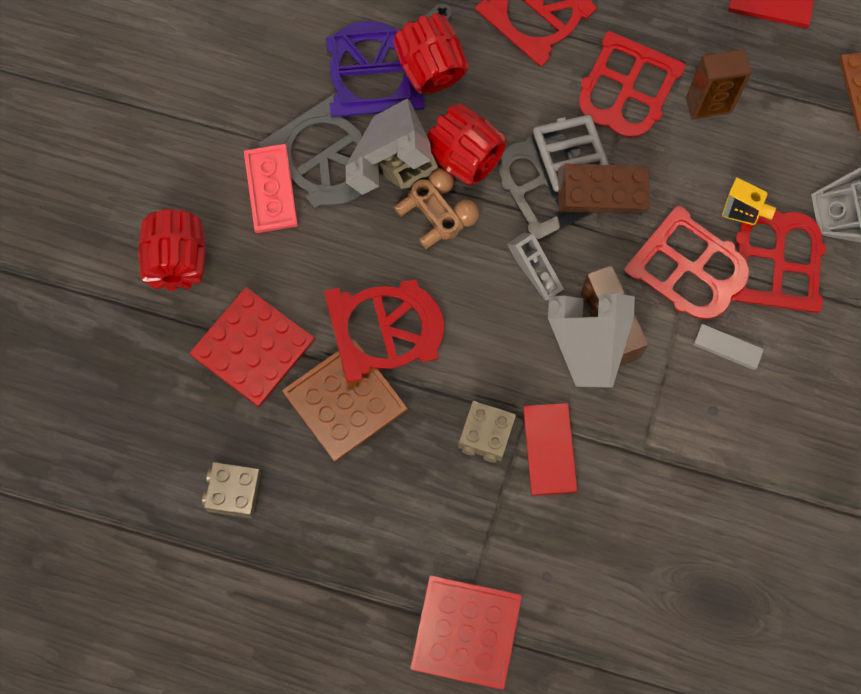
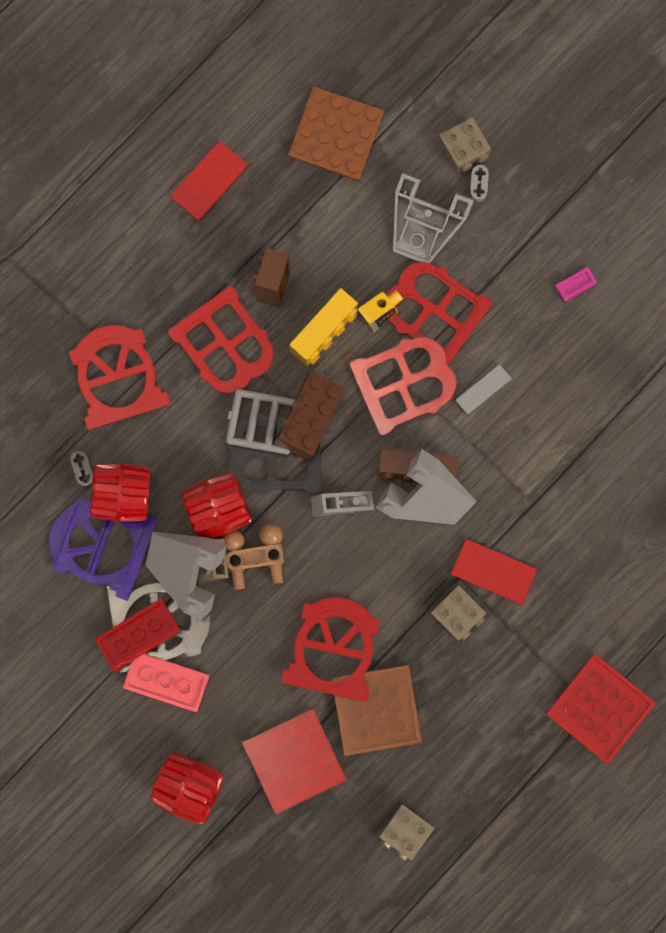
camera: 60 degrees left, 10 degrees up
none -> red tile [95,598,181,672]
none -> yellow brick [289,288,358,366]

